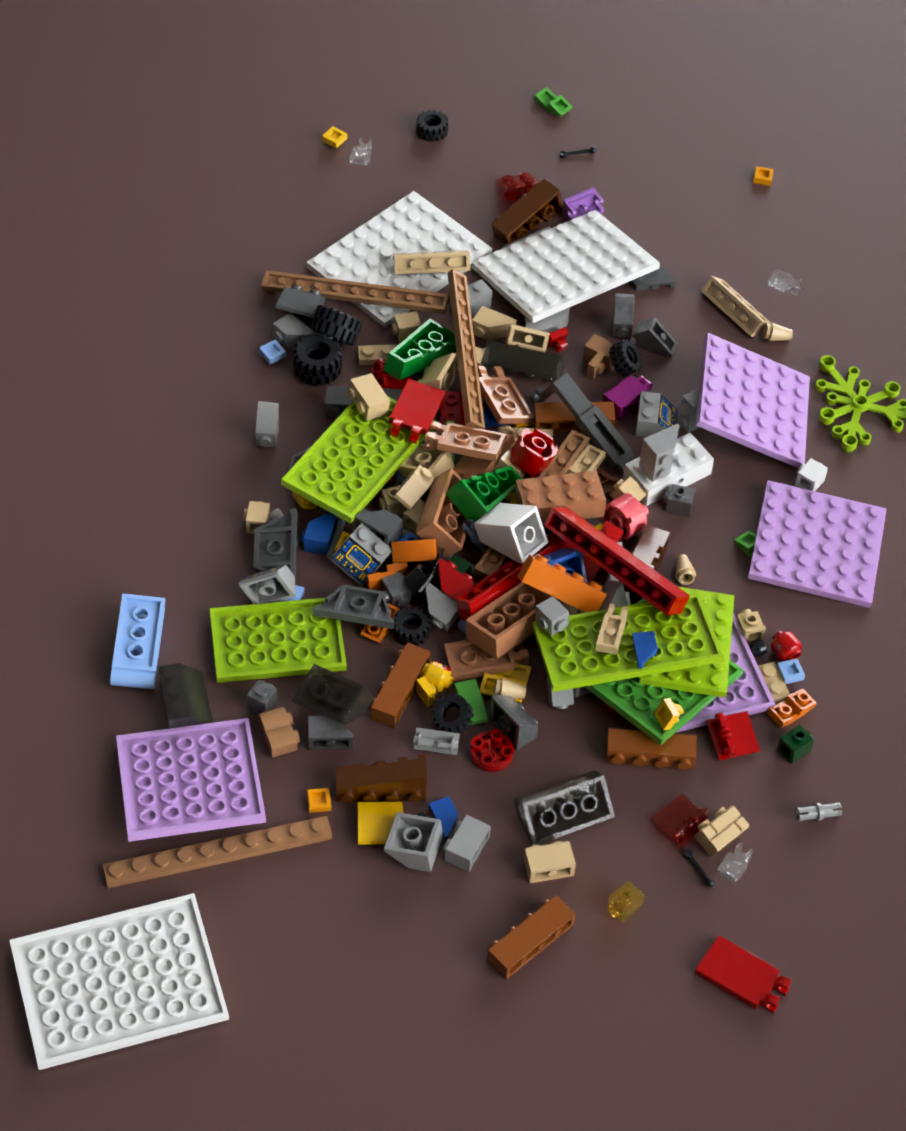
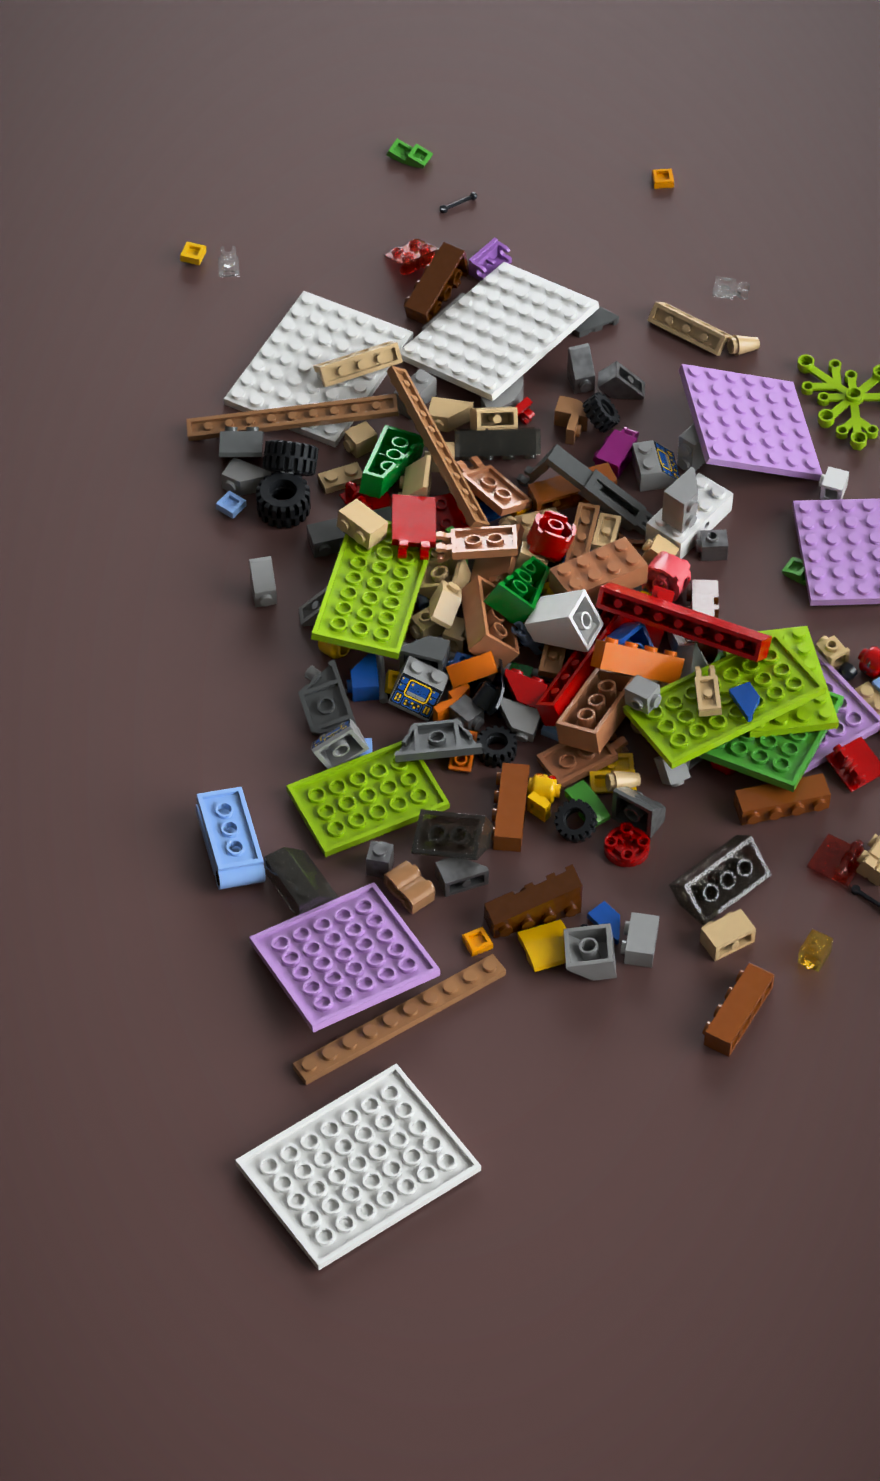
camera: 15 degrees left, 0 degrees up
tan brick [243,501,270,534] -> none
light grey hinge [413,727,460,755] -> none
black tyre [416,110,448,142] -> none
yellow tile [654,698,684,730] -> none
tan cone [675,554,696,585] -> none

